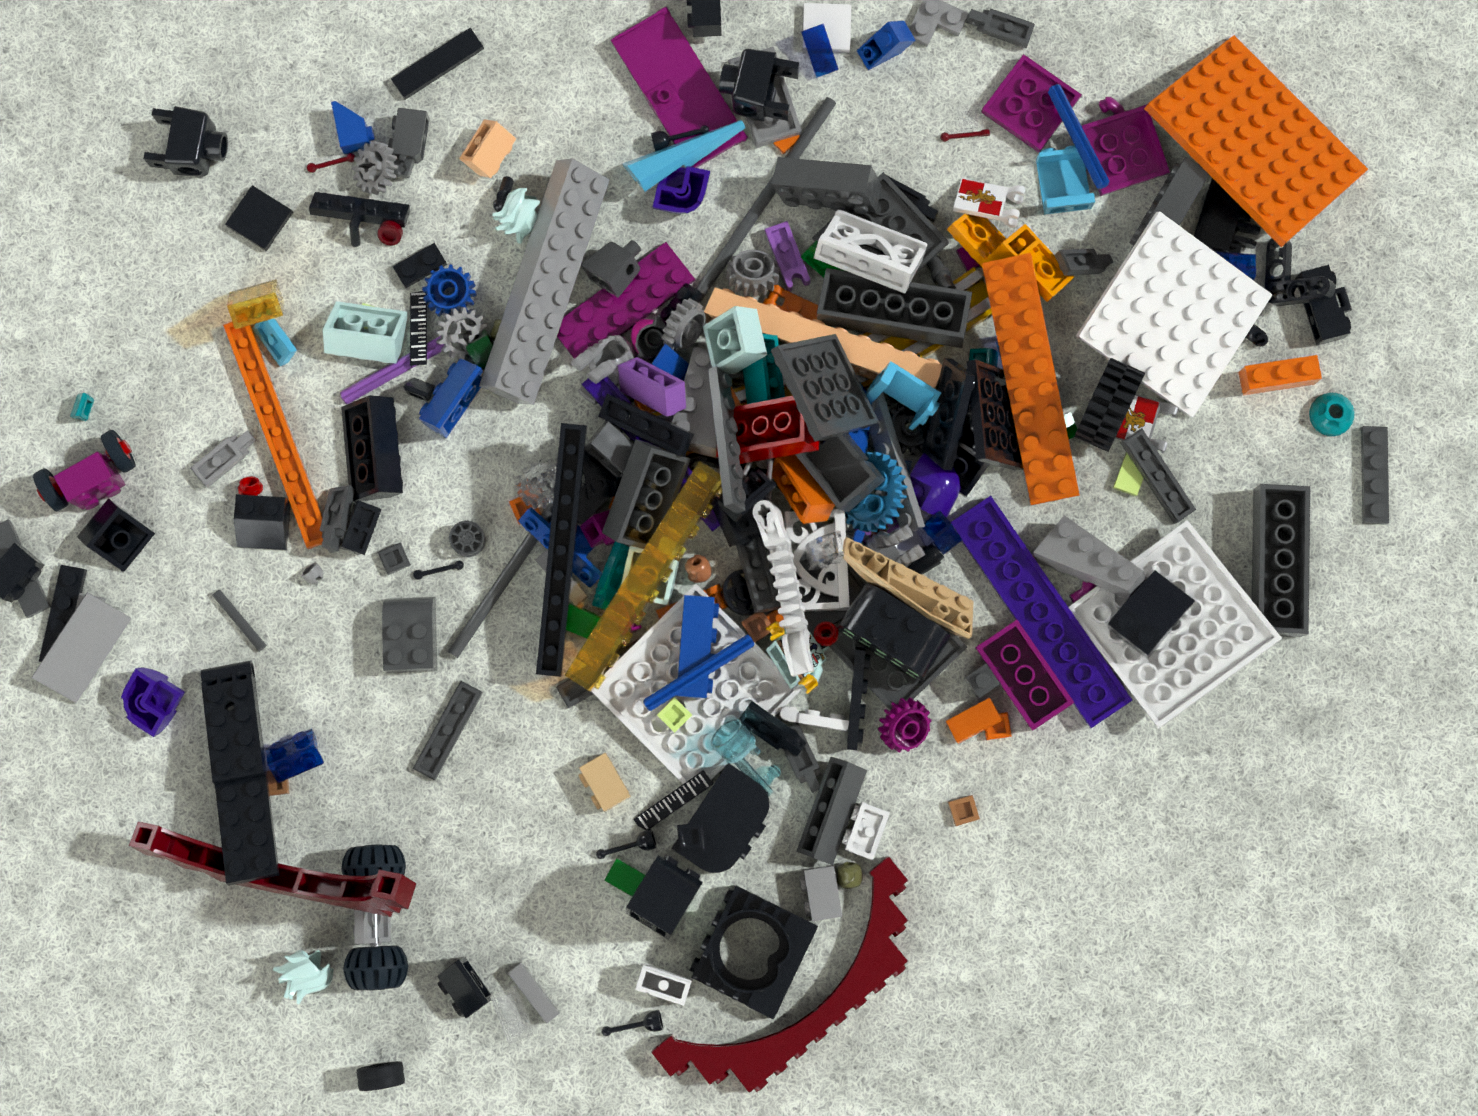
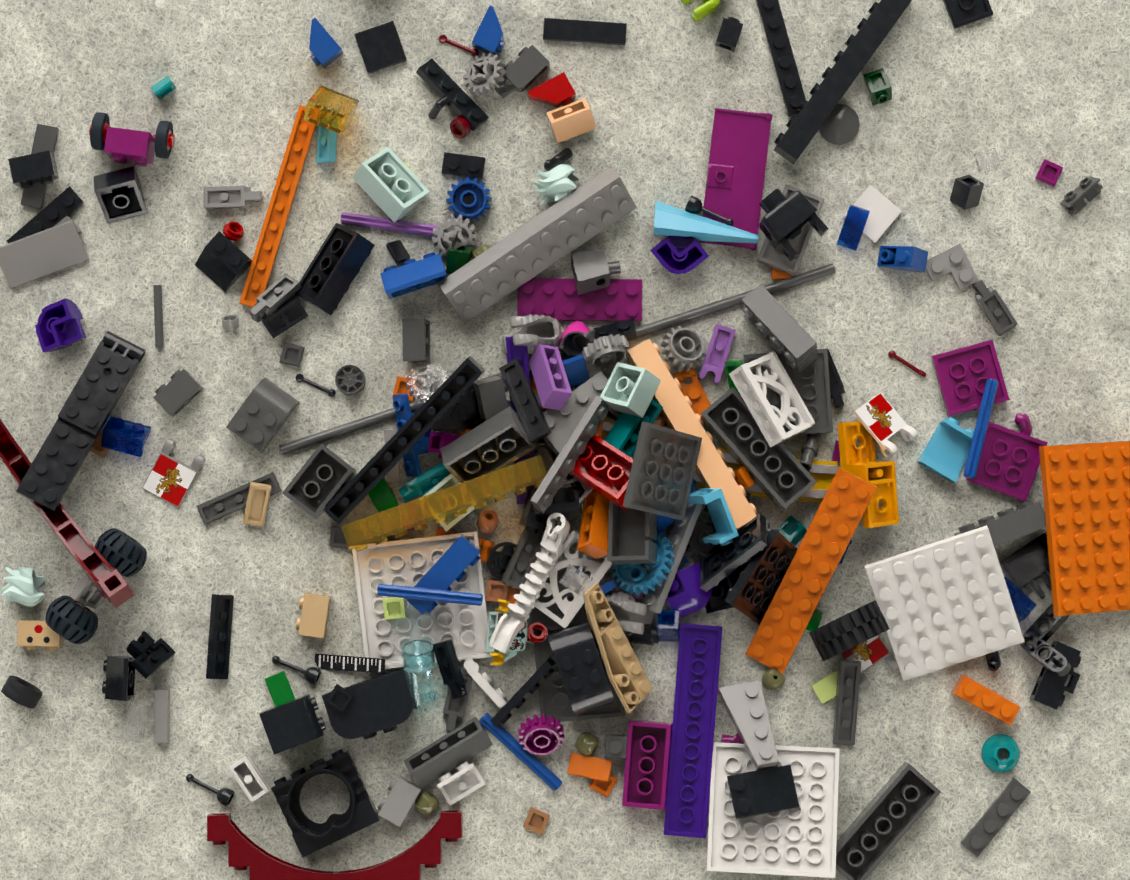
camera: 35 degrees right, 5 degrees up
black sticker [410,291,427,366] -> none
dark grey hinge [1054,249,1113,276] -> none
none -> tan brick [17,620,64,650]
none -> black plate [126,631,176,679]
none -> flag [142,439,205,508]
none -> dark grey brick [153,369,204,417]
none -> black plate [206,594,234,679]
none -> tan tile [243,482,271,527]
none -> dark grey brick [282,443,356,519]
none -> blue slope [309,18,343,69]
none -> dark grey hinge [402,319,430,362]
none -> blue axle [479,713,562,791]
none -> red slope [528,72,576,107]
none -> olive piece [575,732,599,756]
none -> orange tile [734,466,754,490]
none -> olive piece [762,668,785,690]

